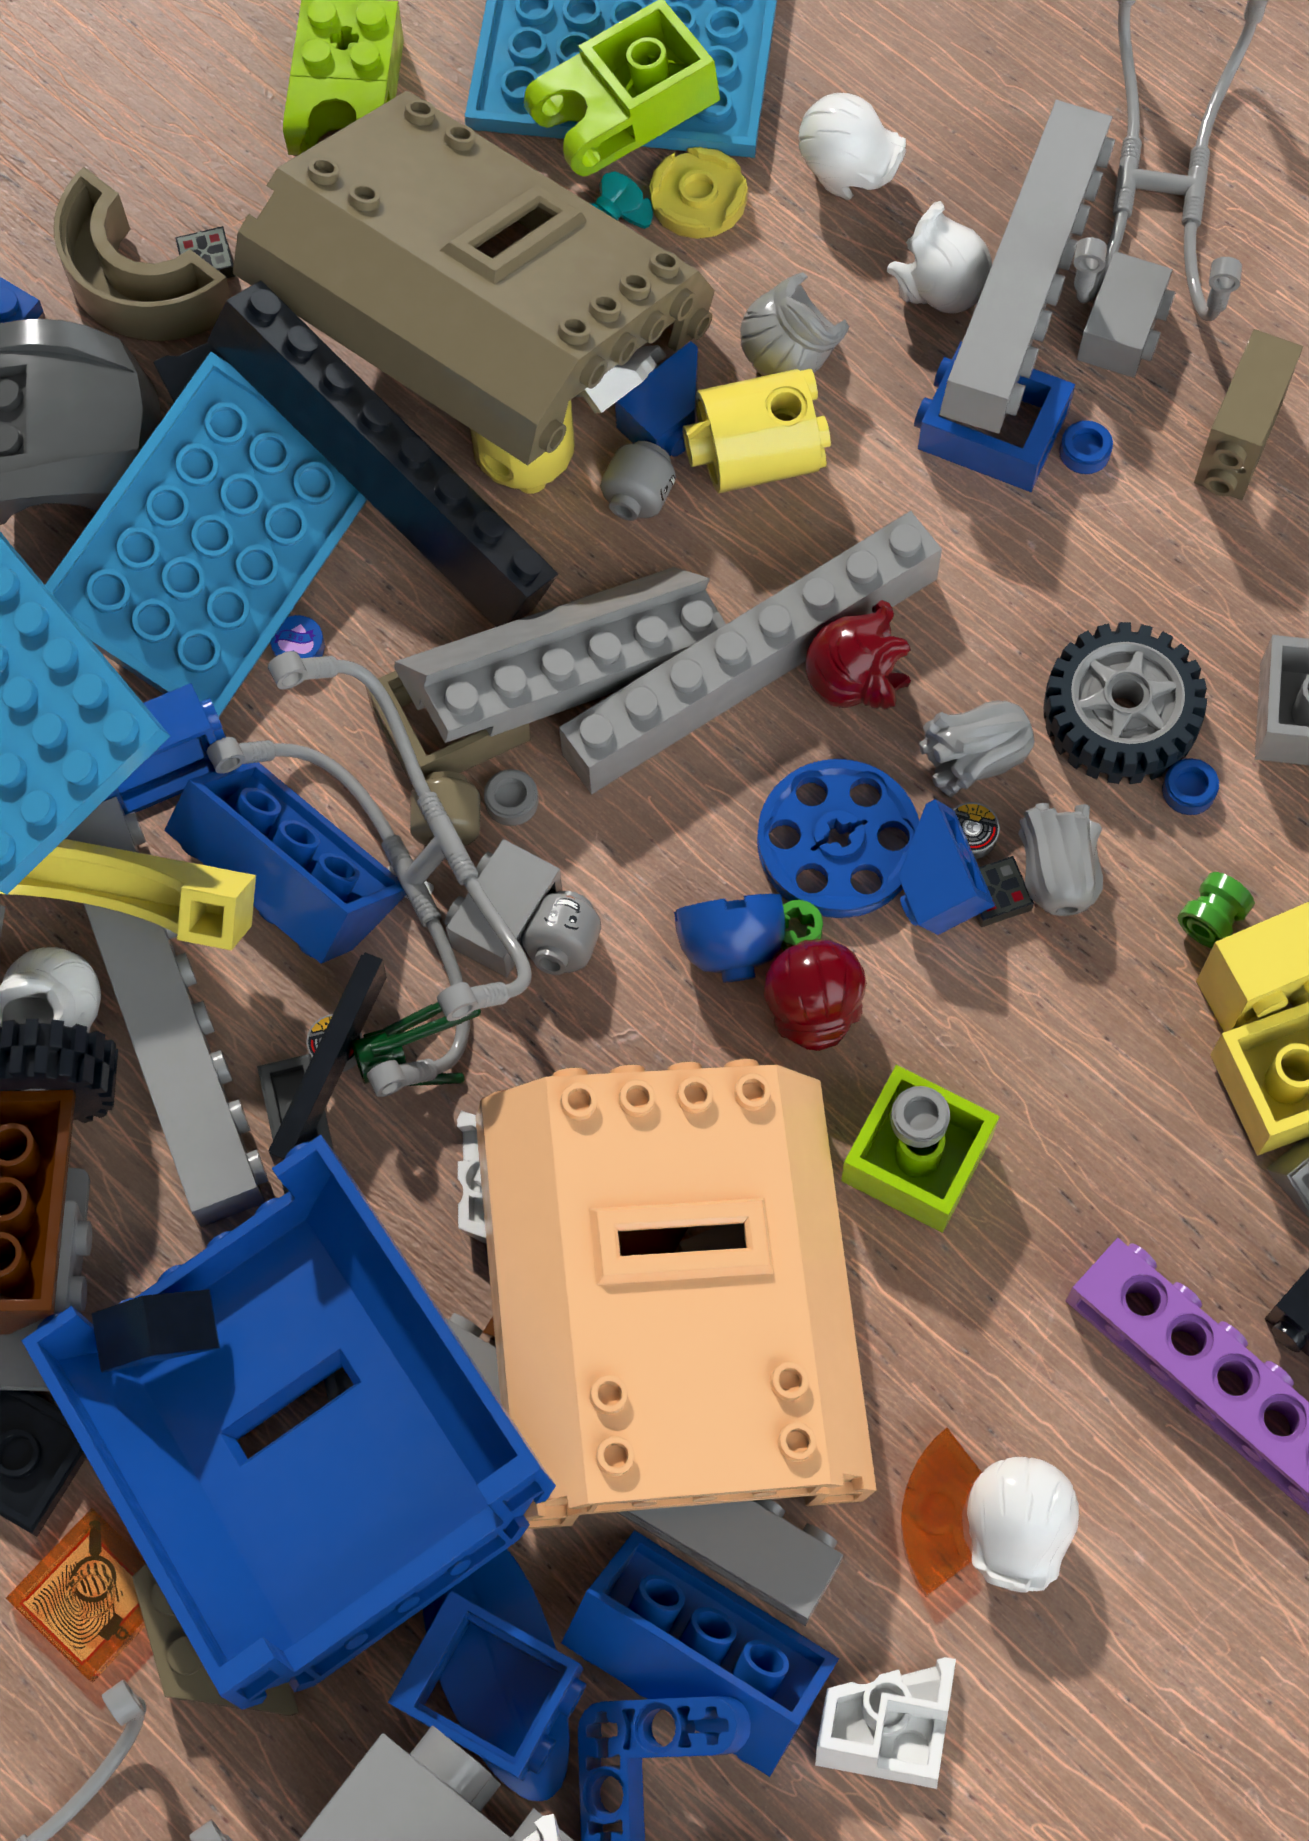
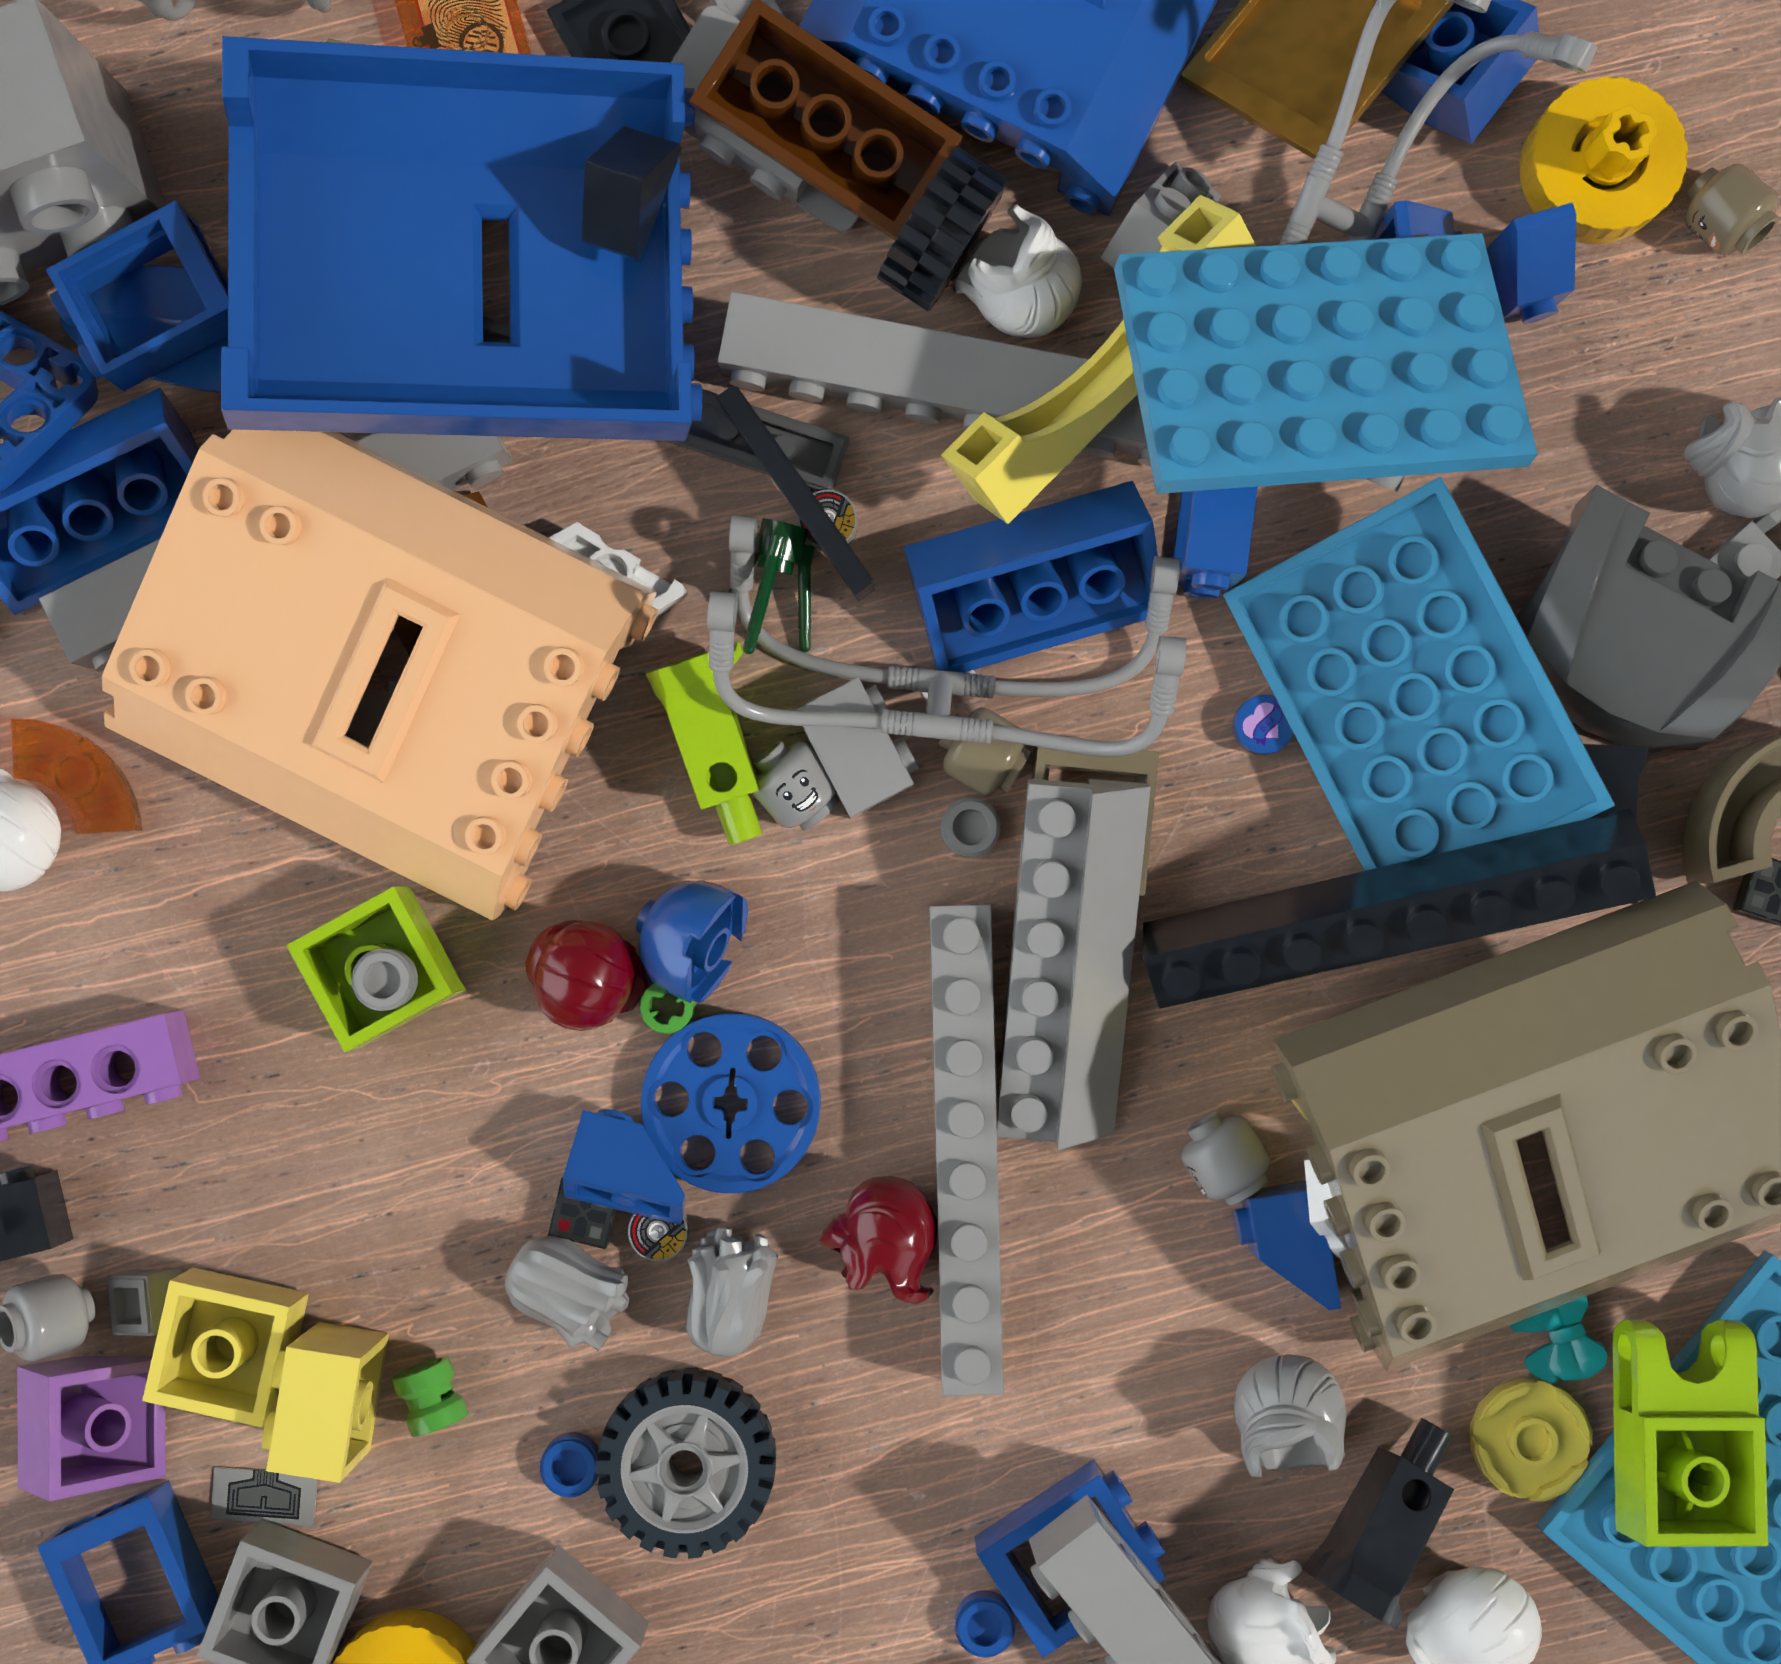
camera: 125 degrees right, 20 degrees up
light yellow cylinder [683,369,831,494] -> none
none -> lime piece [645,641,762,845]
none -> black piece [1302,1418,1454,1629]

